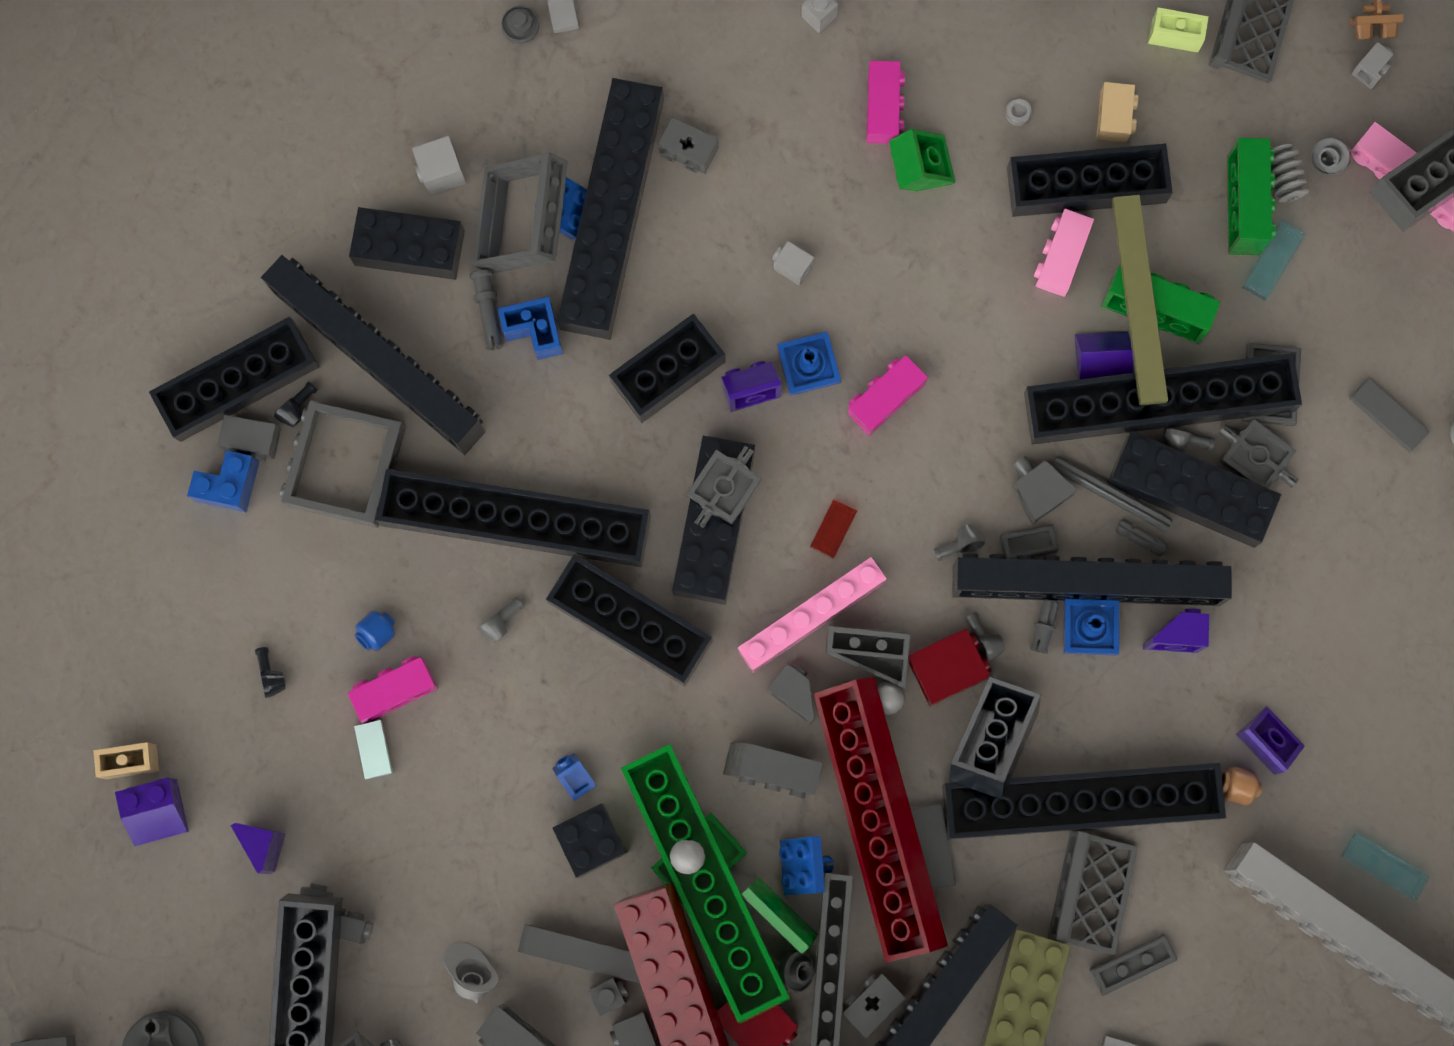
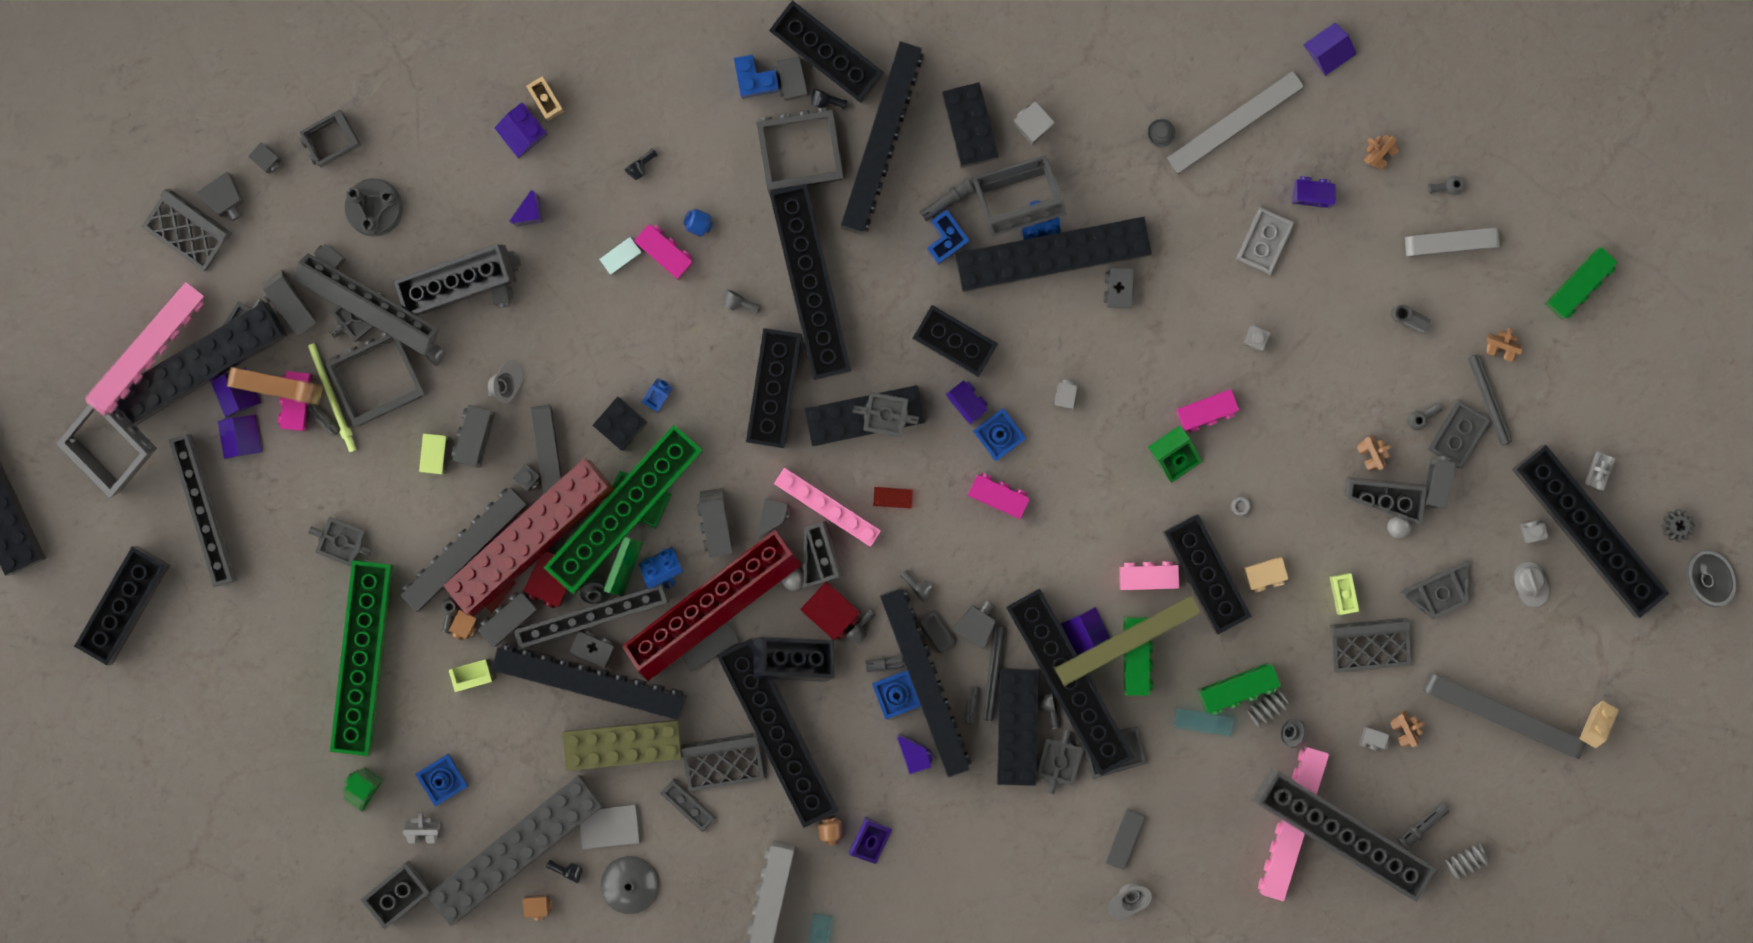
camera: 65 degrees right, 10 degrees up
light grey piece [670,840,705,874] -> none

